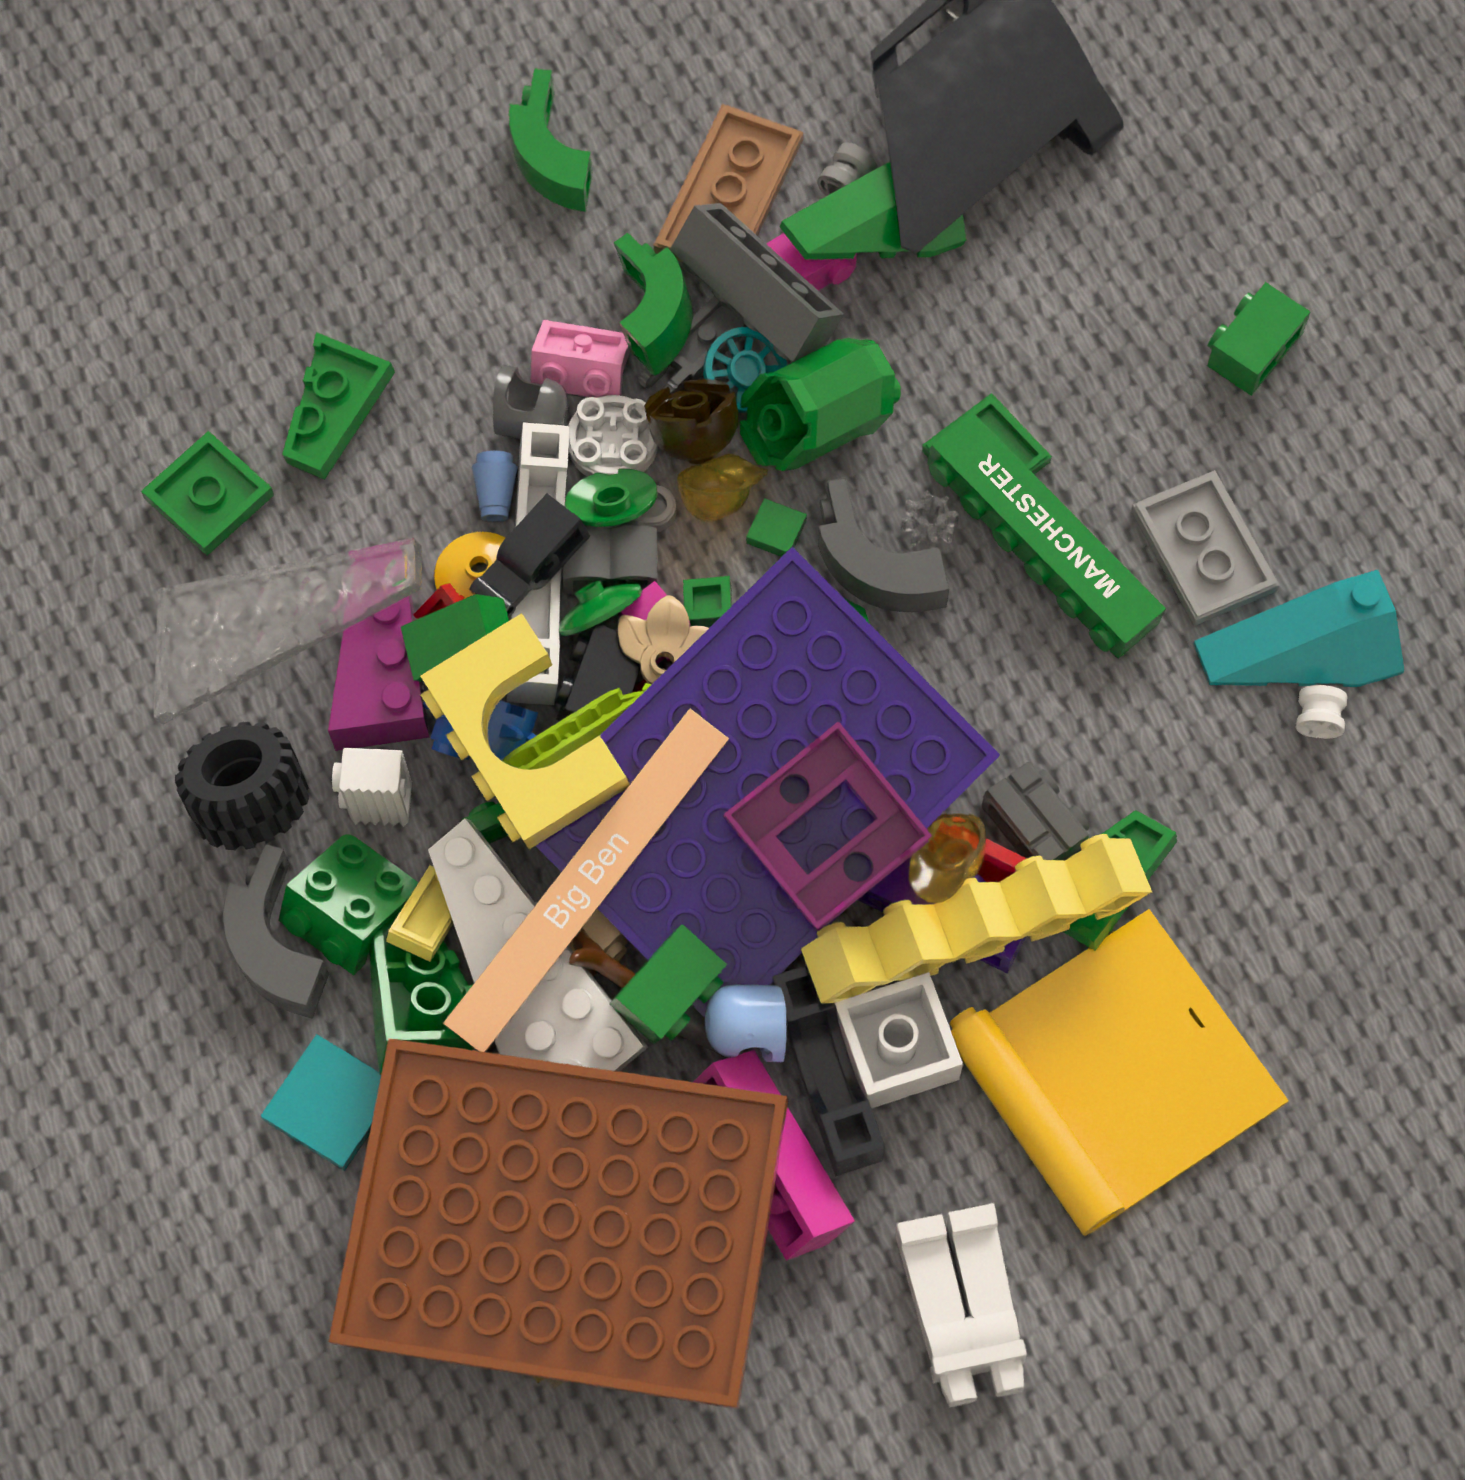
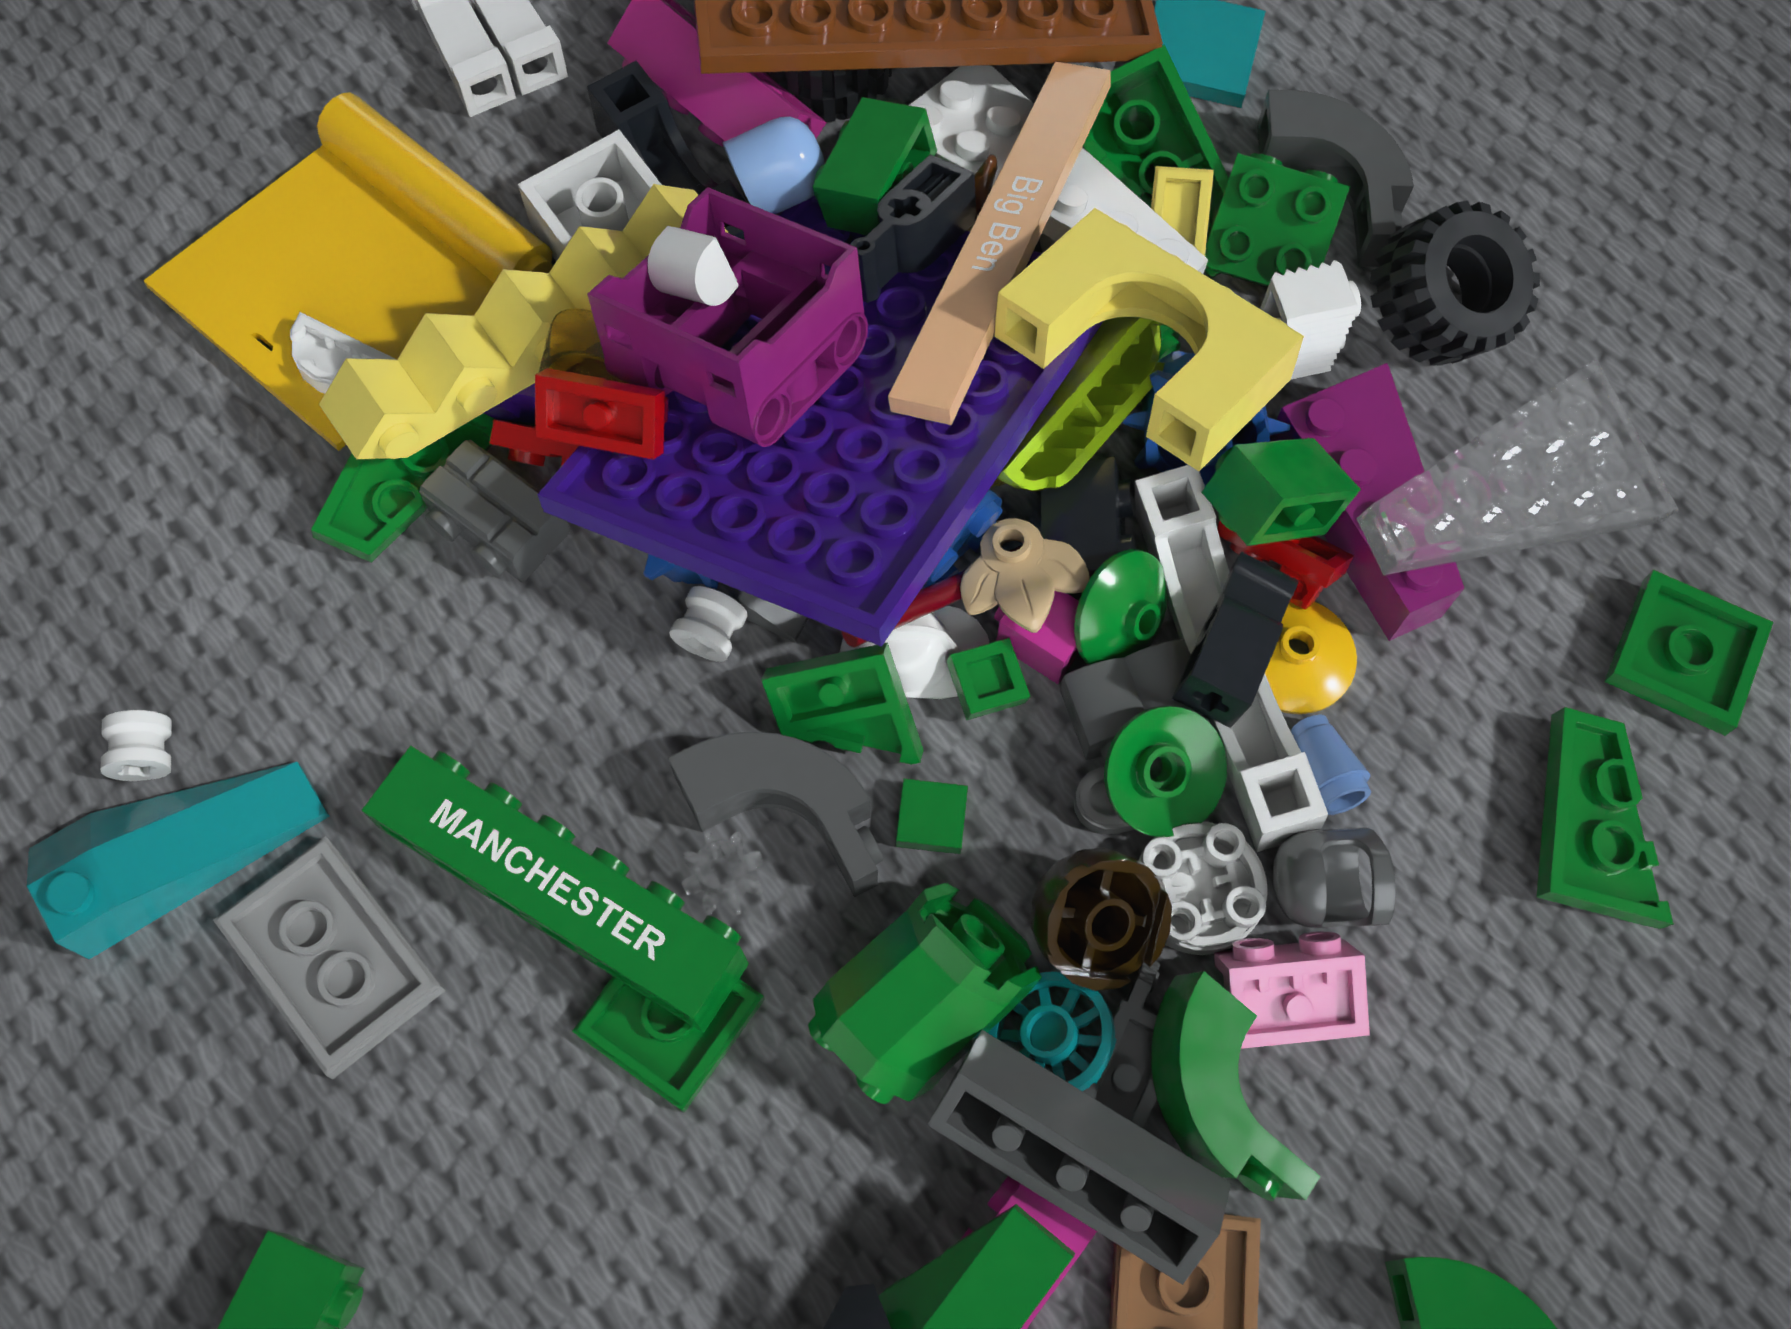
camera: 160 degrees right, 0 degrees up
clear yellow cap [677,454,768,522] -> none
none -> white tile [290,312,397,394]
none -> red hinge [535,368,668,460]
none -> white brick [648,226,739,306]
none -> black piece [851,154,977,303]

